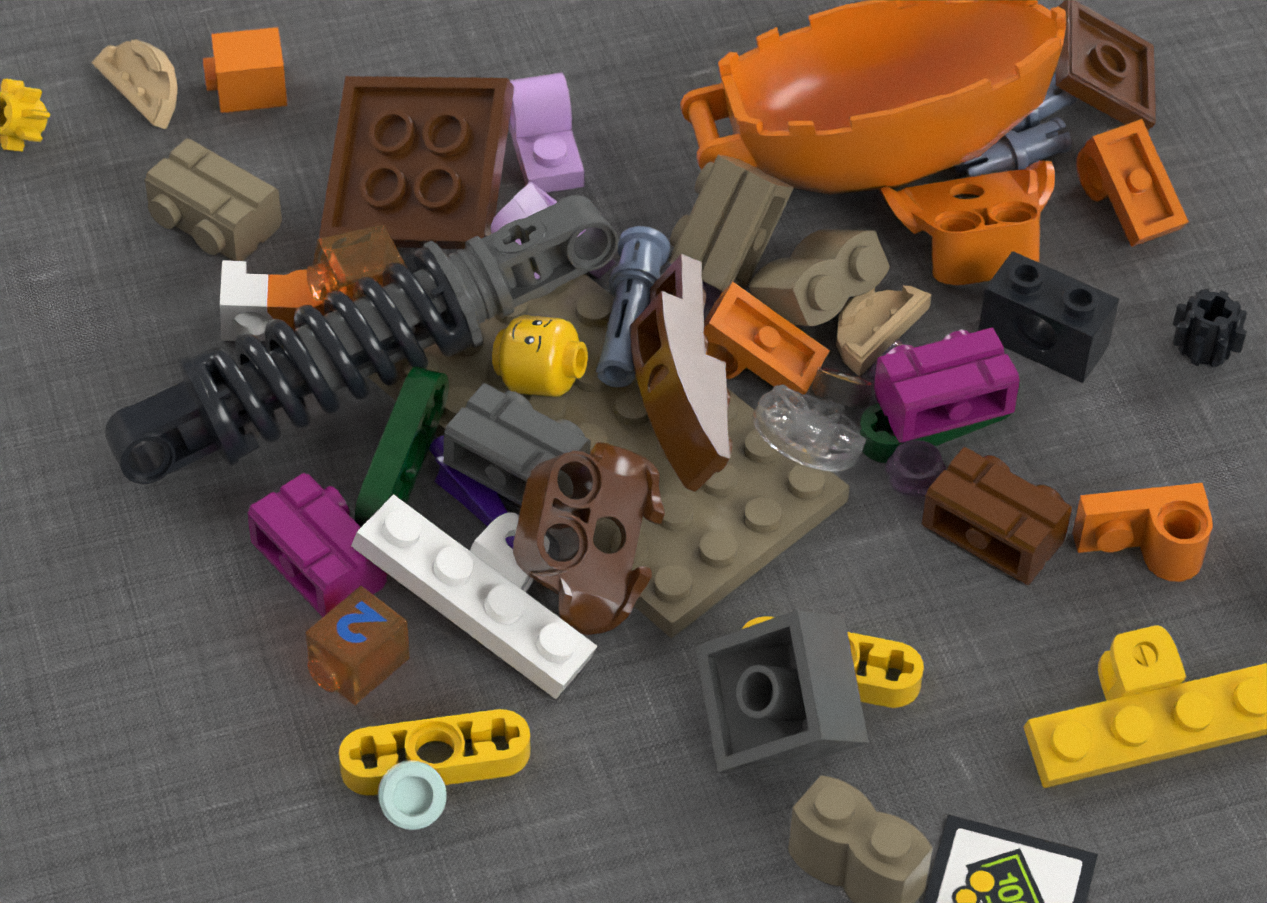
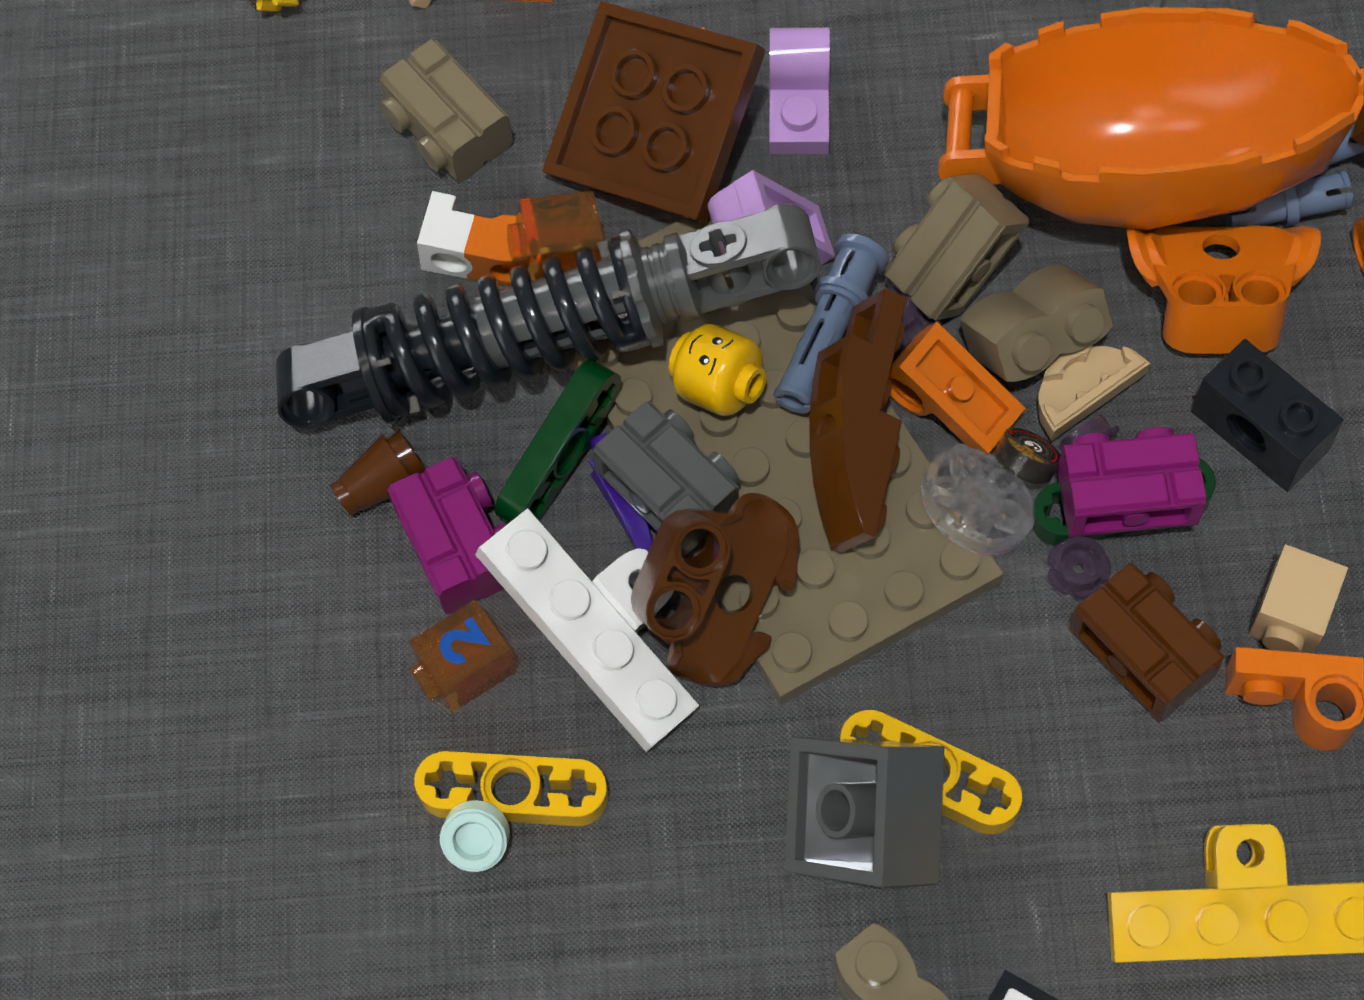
camera: 20 degrees right, 15 degrees up
none -> reddish brown cone [330,430,426,516]
none -> tan brick [1249,544,1348,654]

